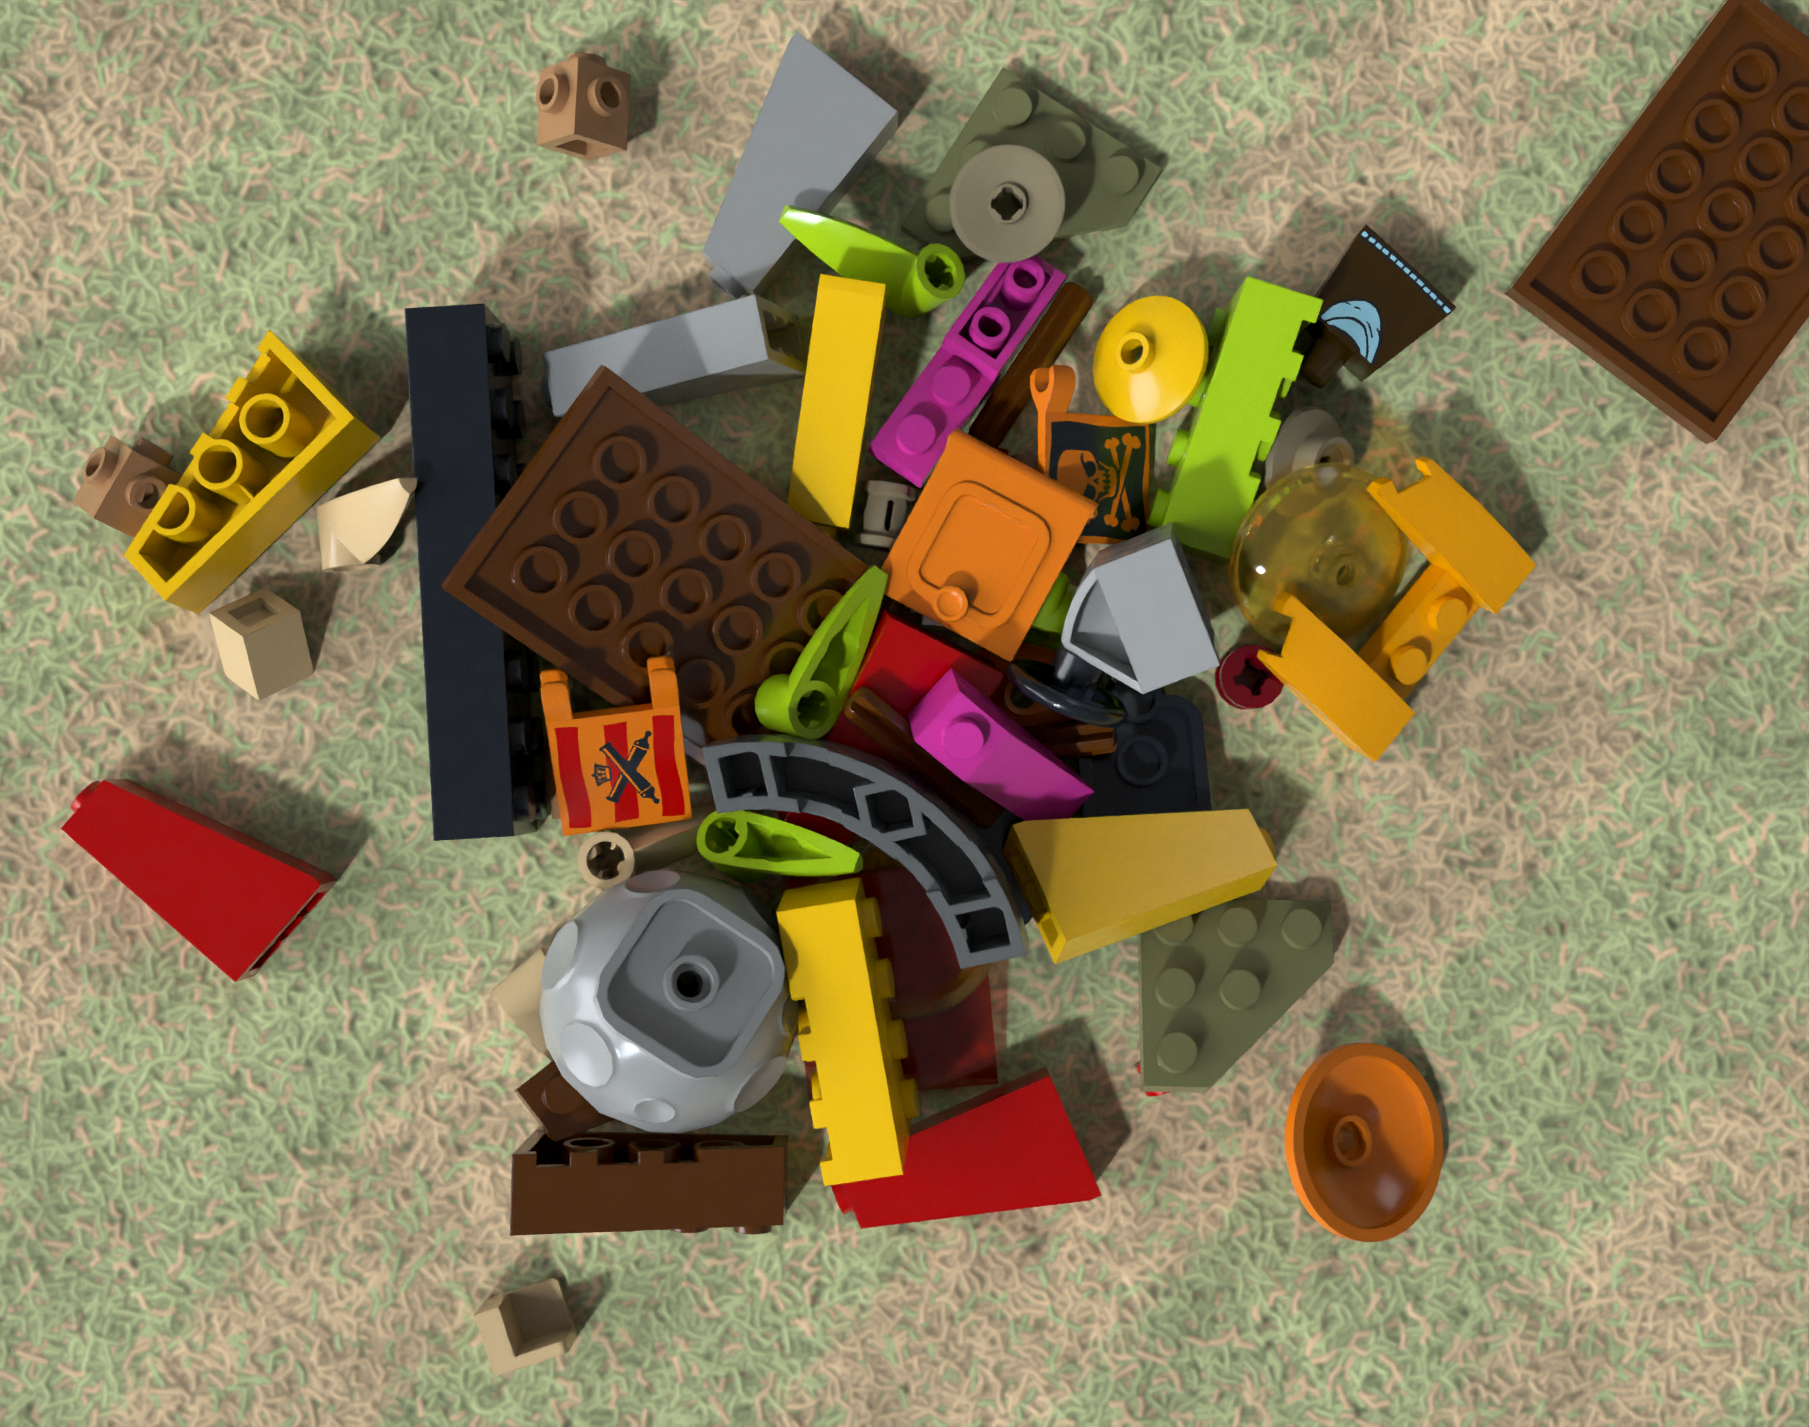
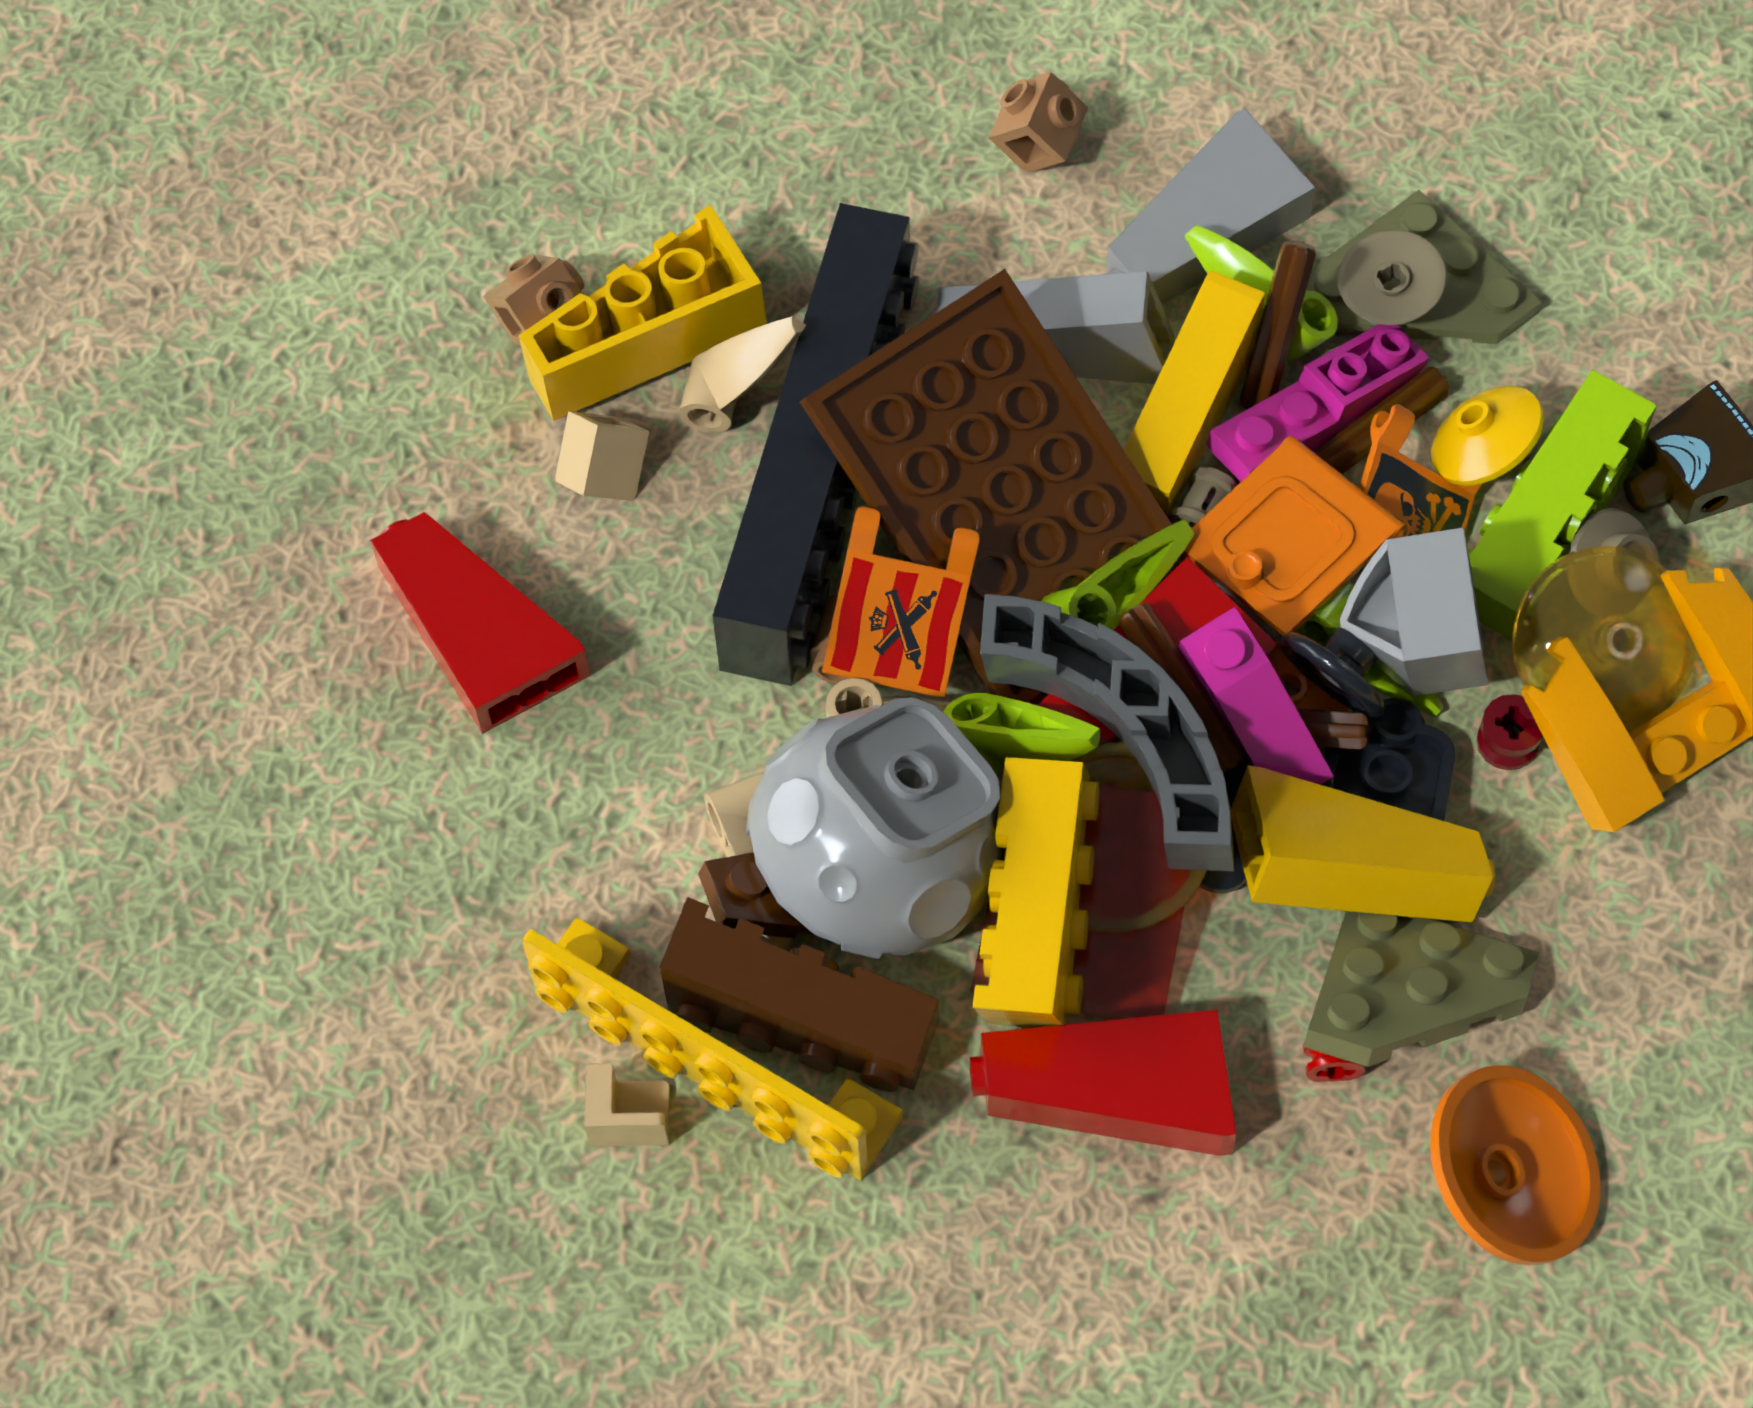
camera: 20 degrees right, 25 degrees down
none -> yellow bracket [522,917,903,1181]
none -> reddish brown axle [1239,240,1316,409]

